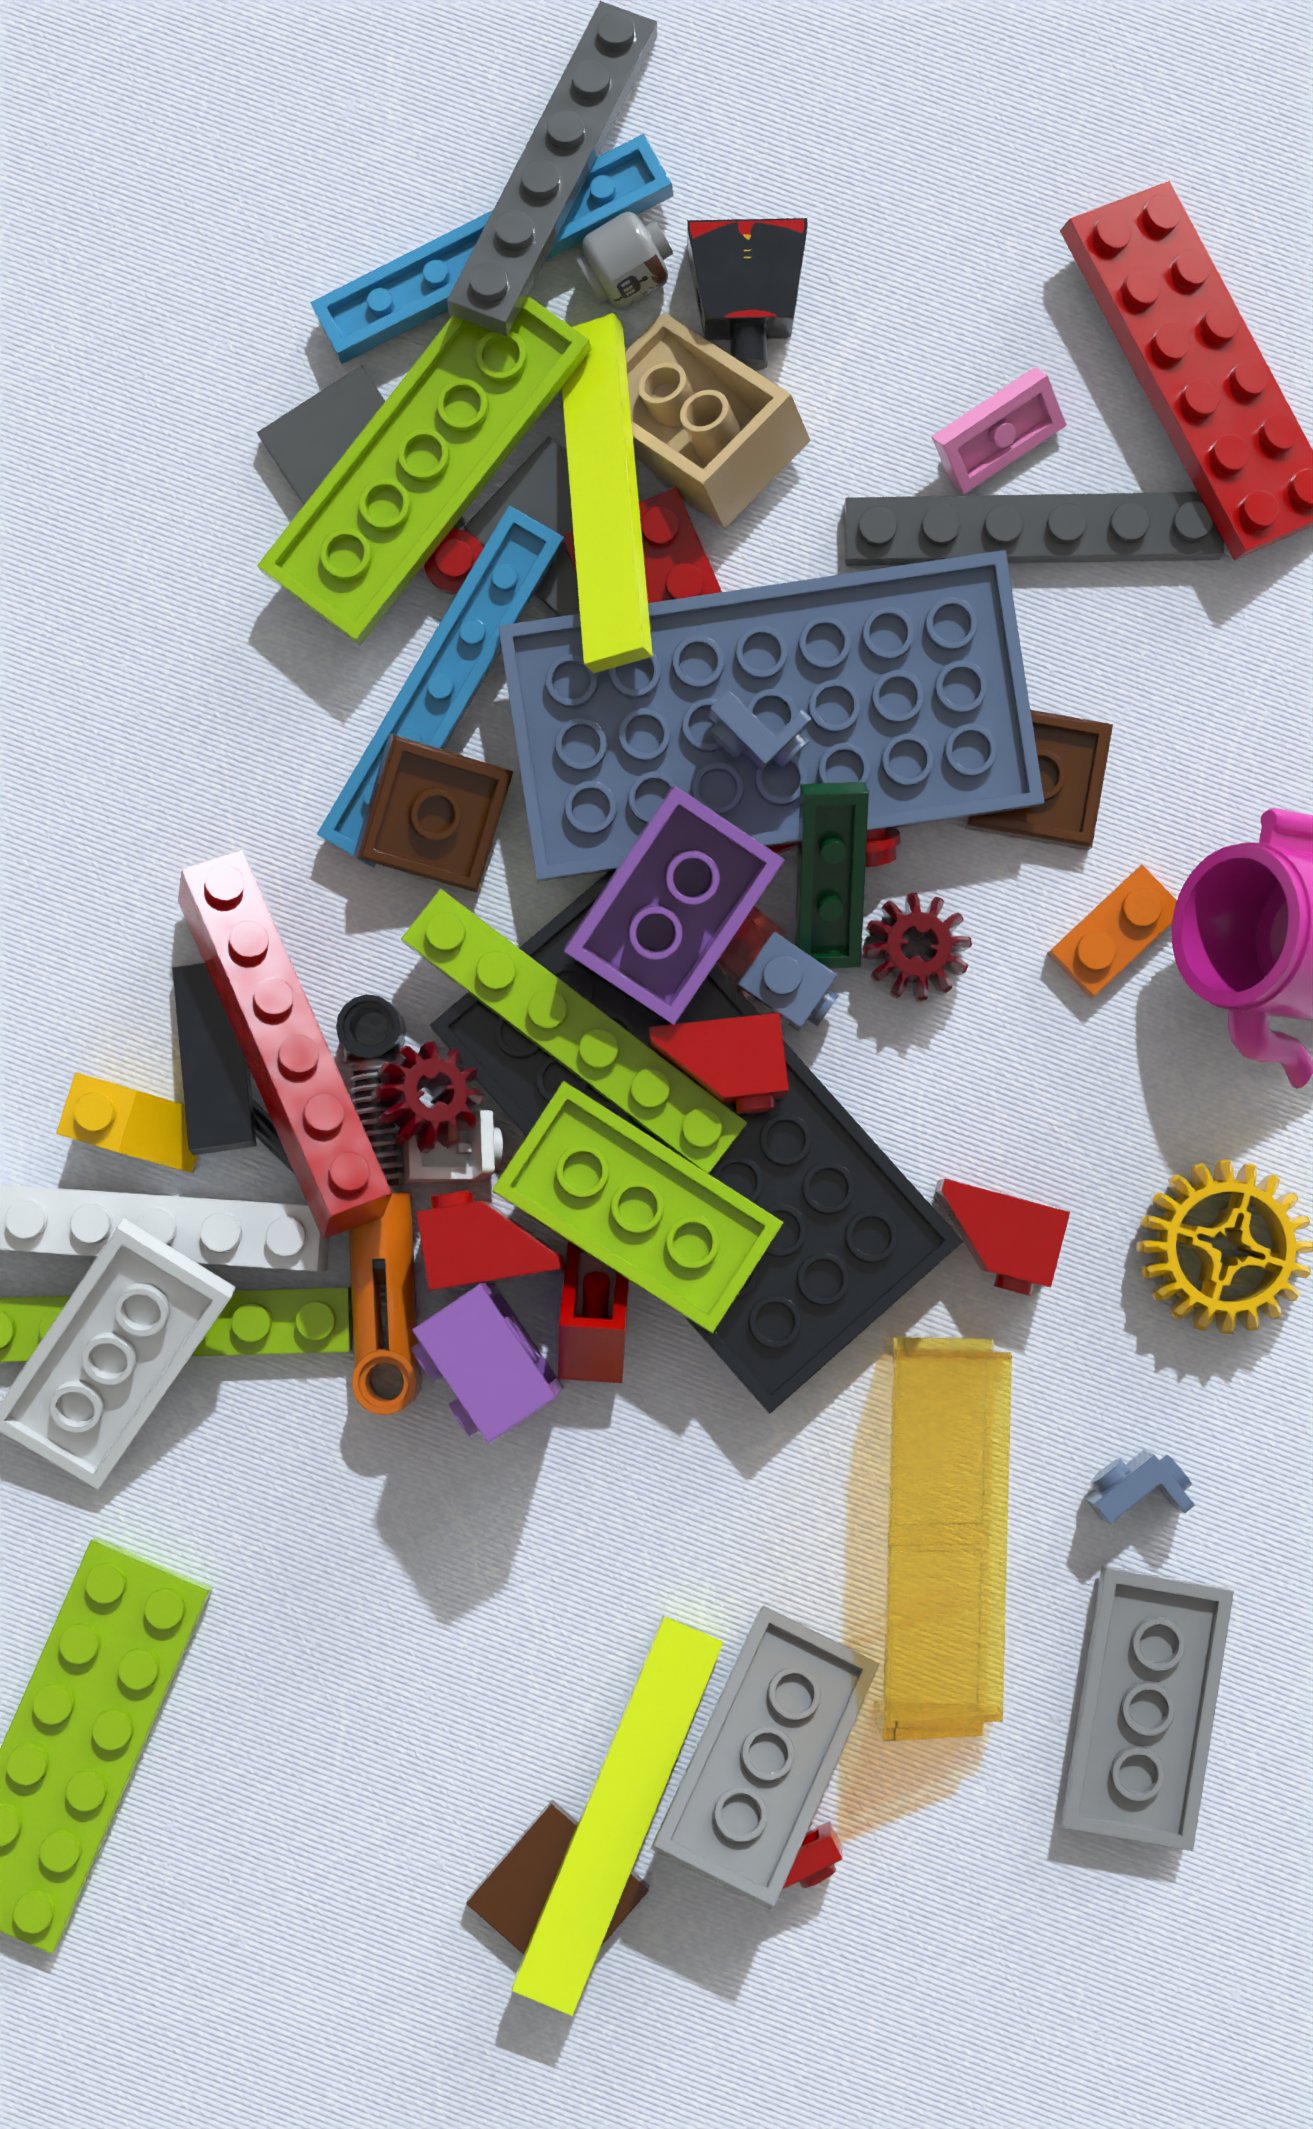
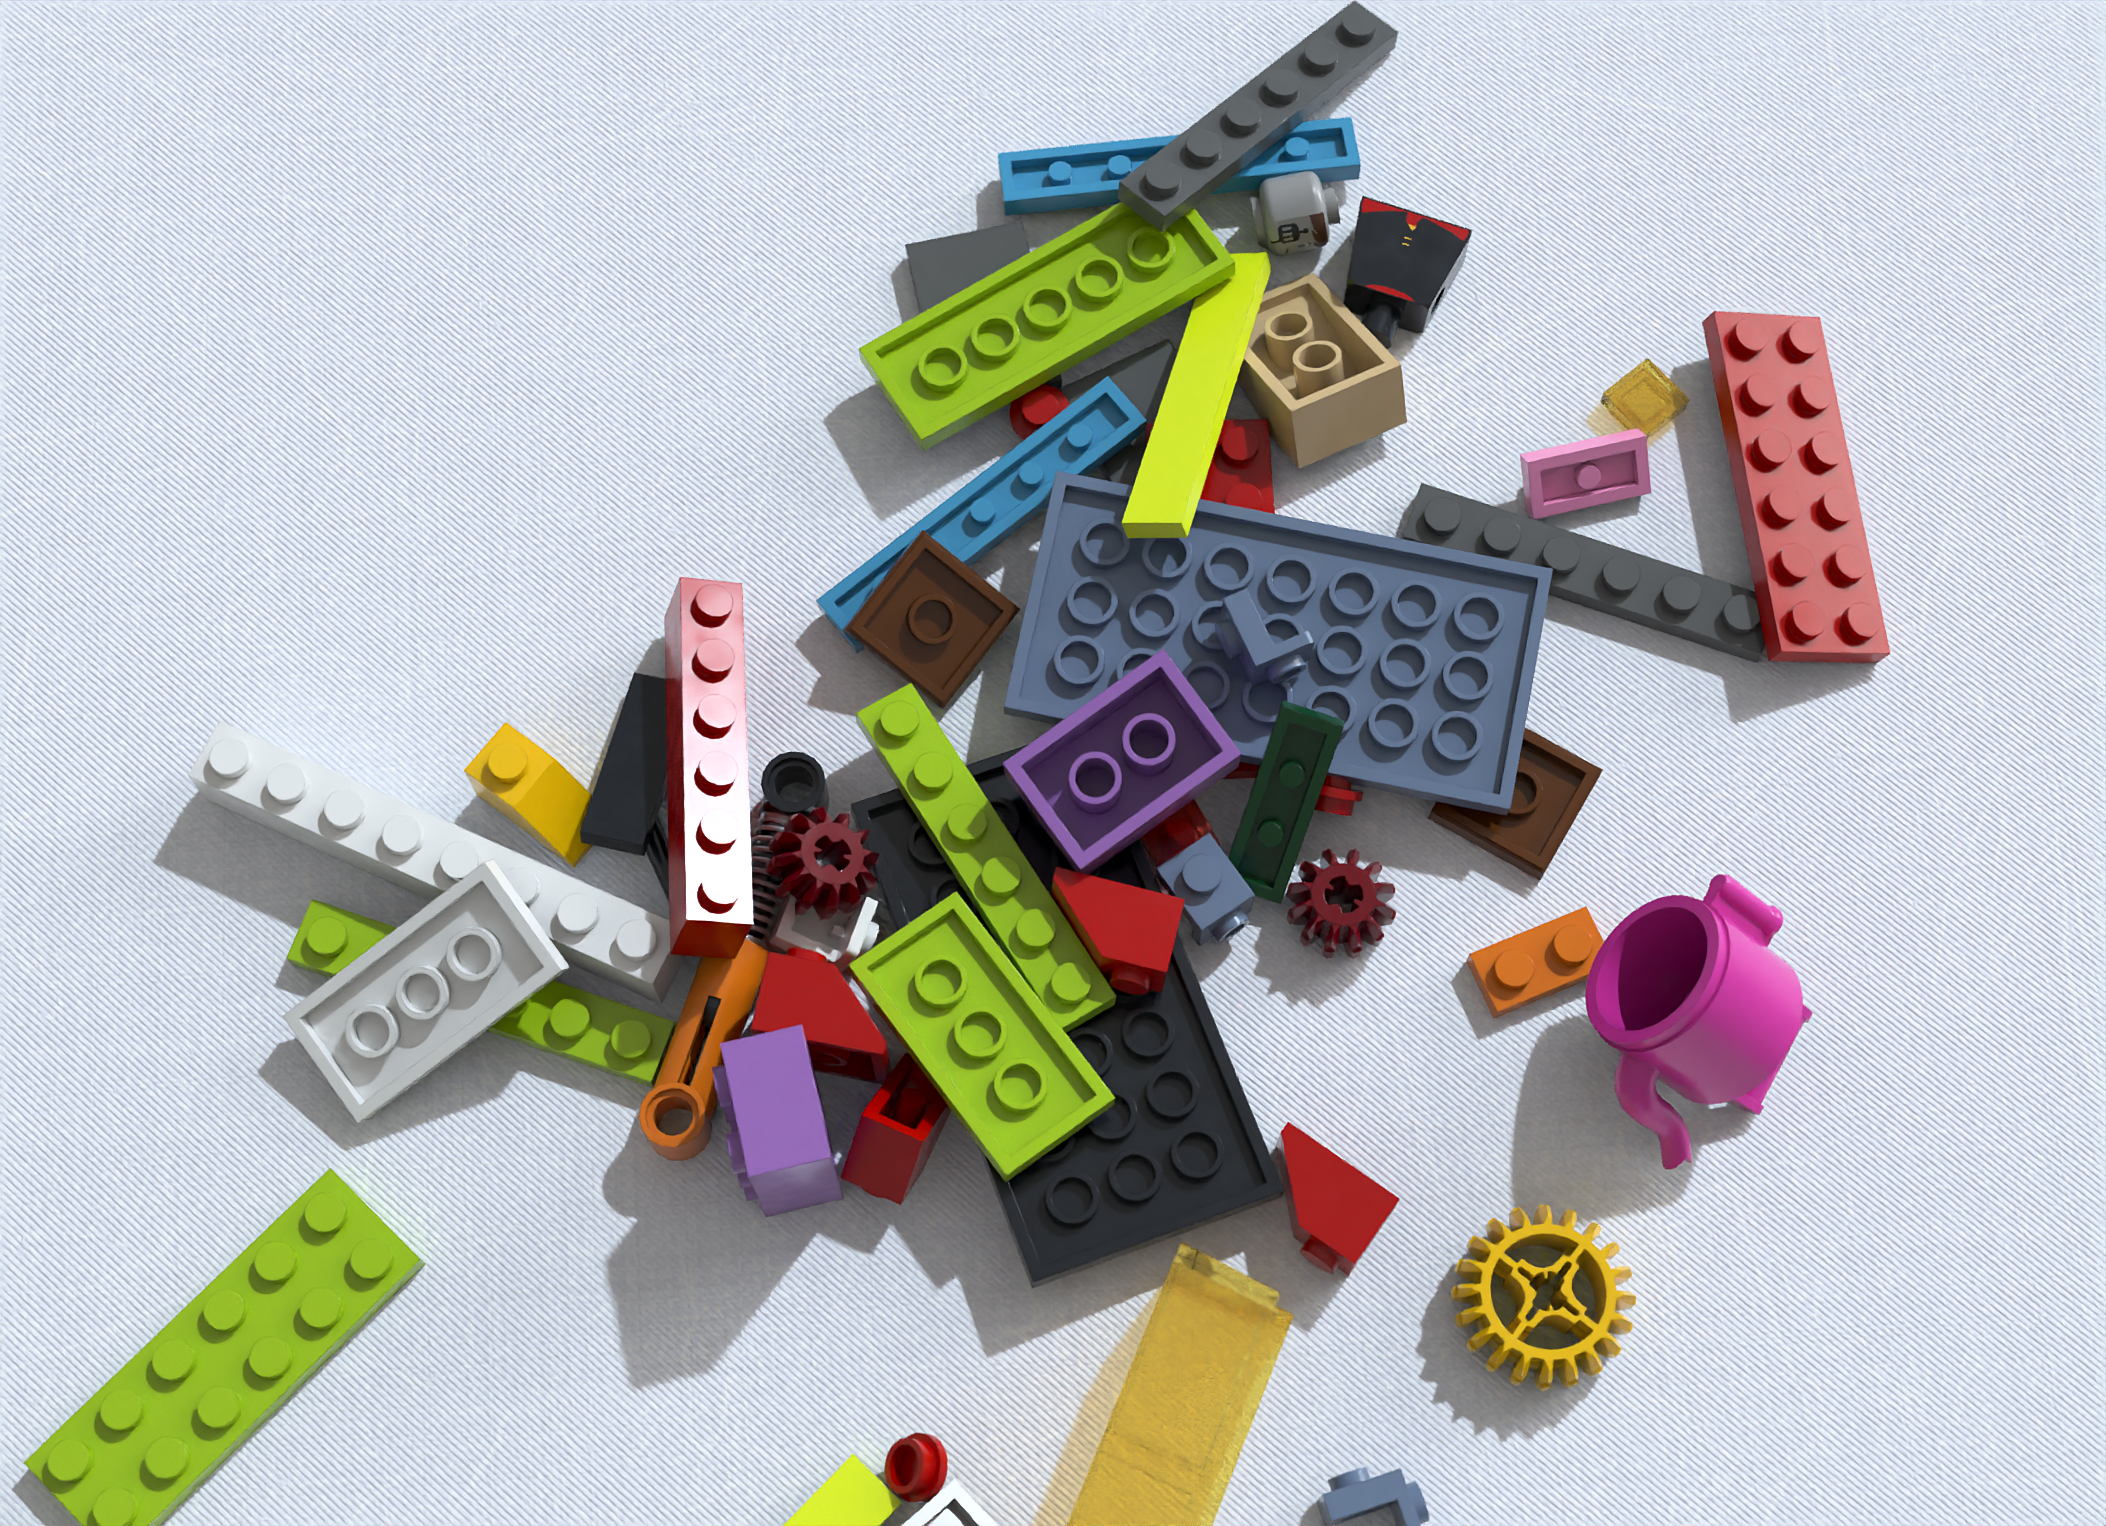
camera: 15 degrees right, 15 degrees down
none -> red plate [885,1433,948,1504]
none -> clear yellow tile [1600,358,1690,440]

